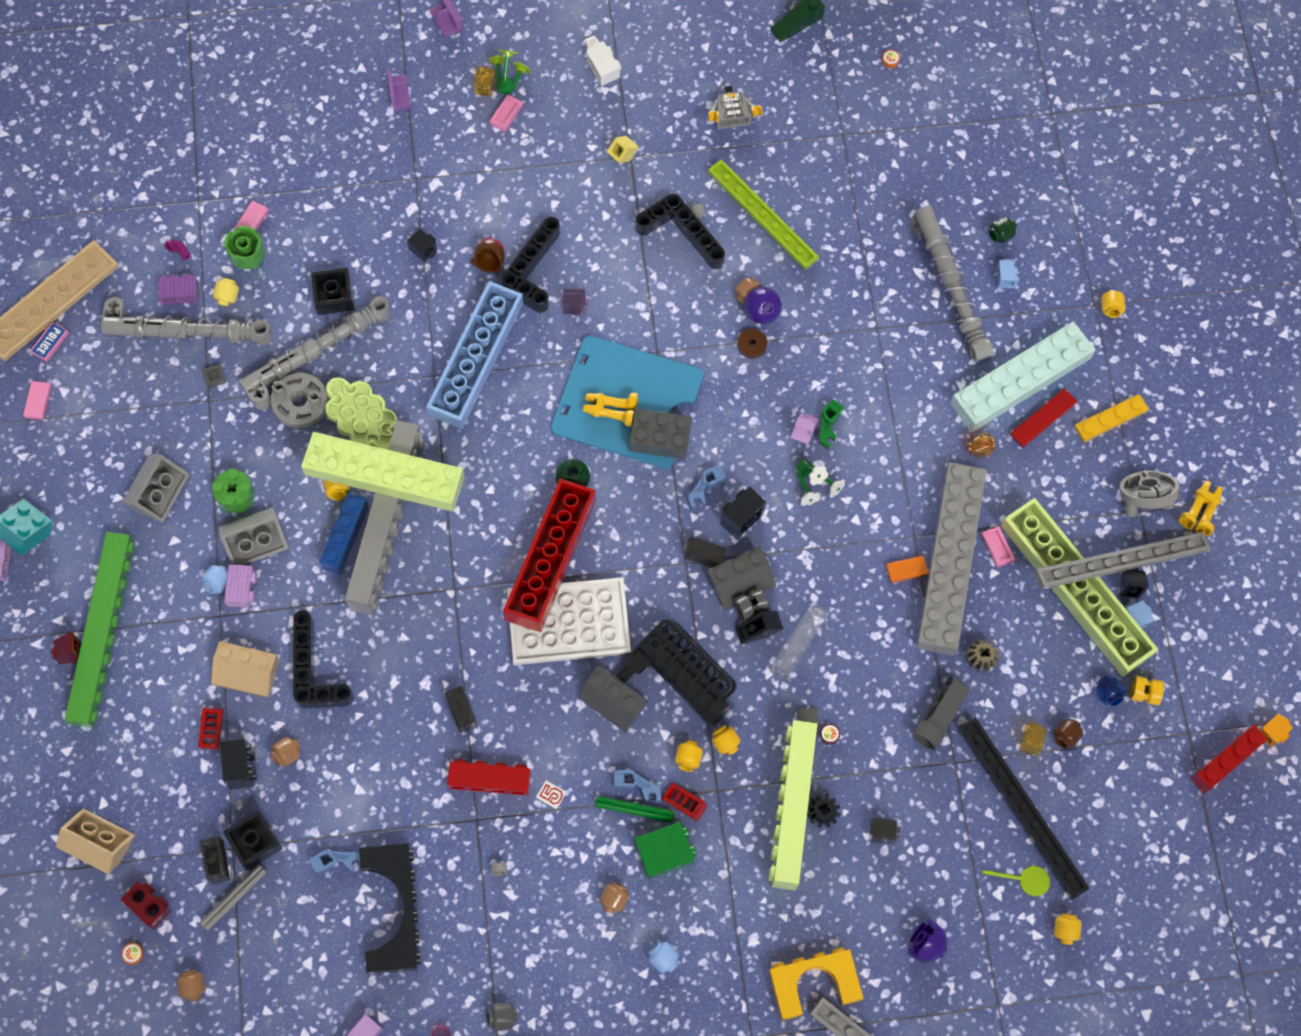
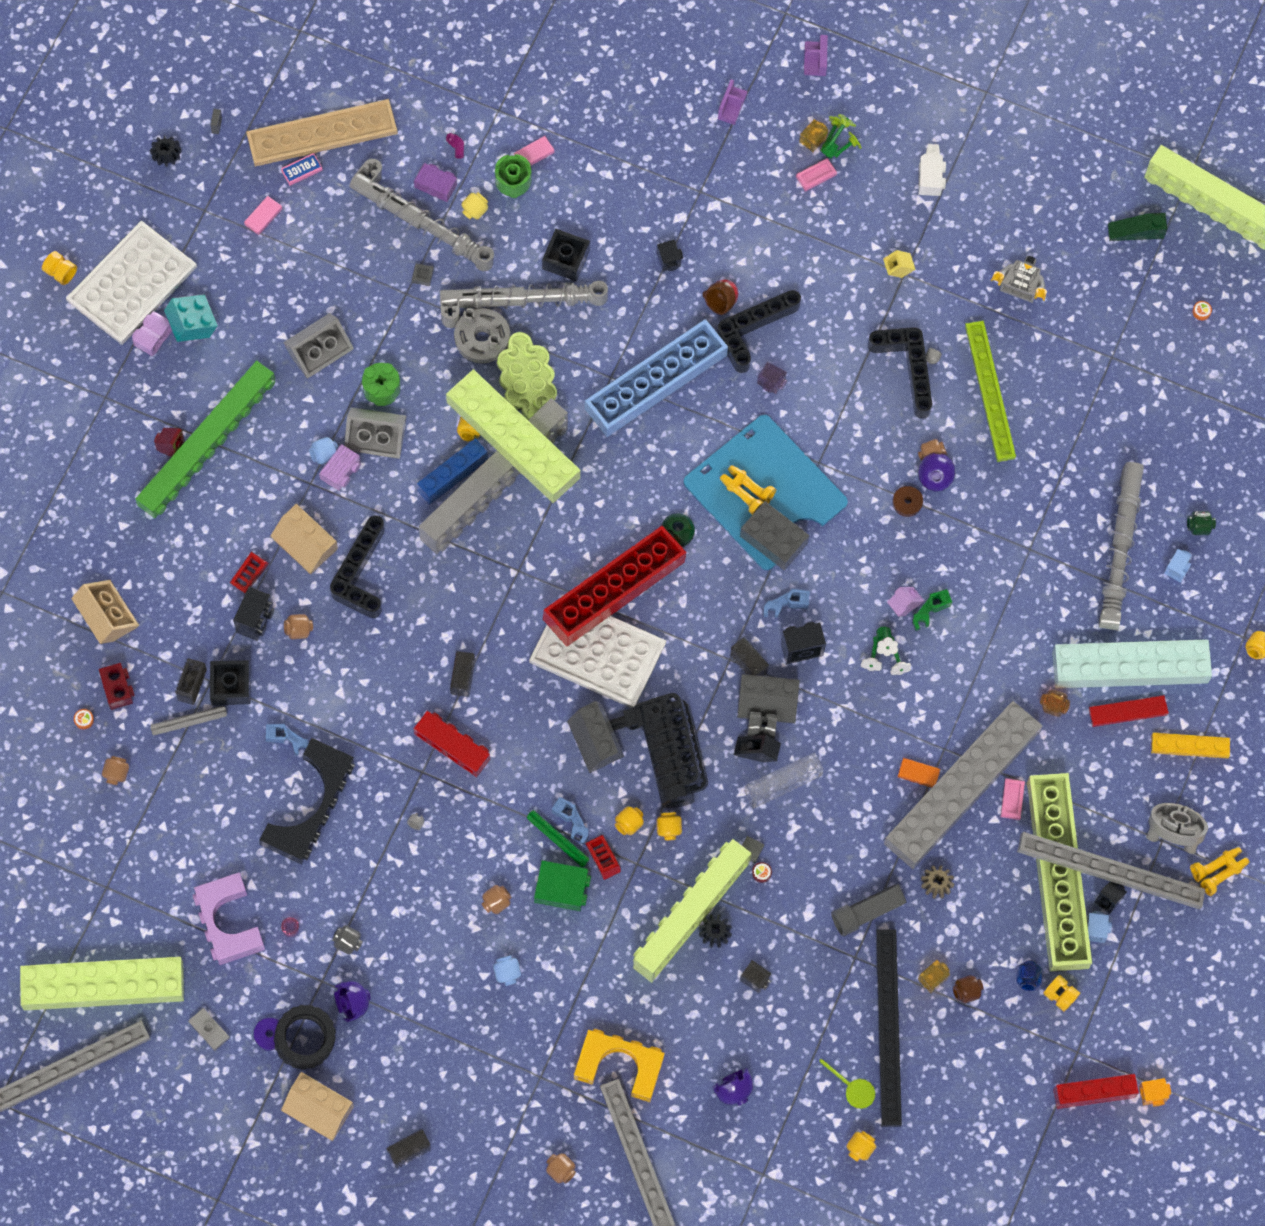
camera: 30 degrees right, 0 degrees up
white sticker [536,780,566,809] -> none

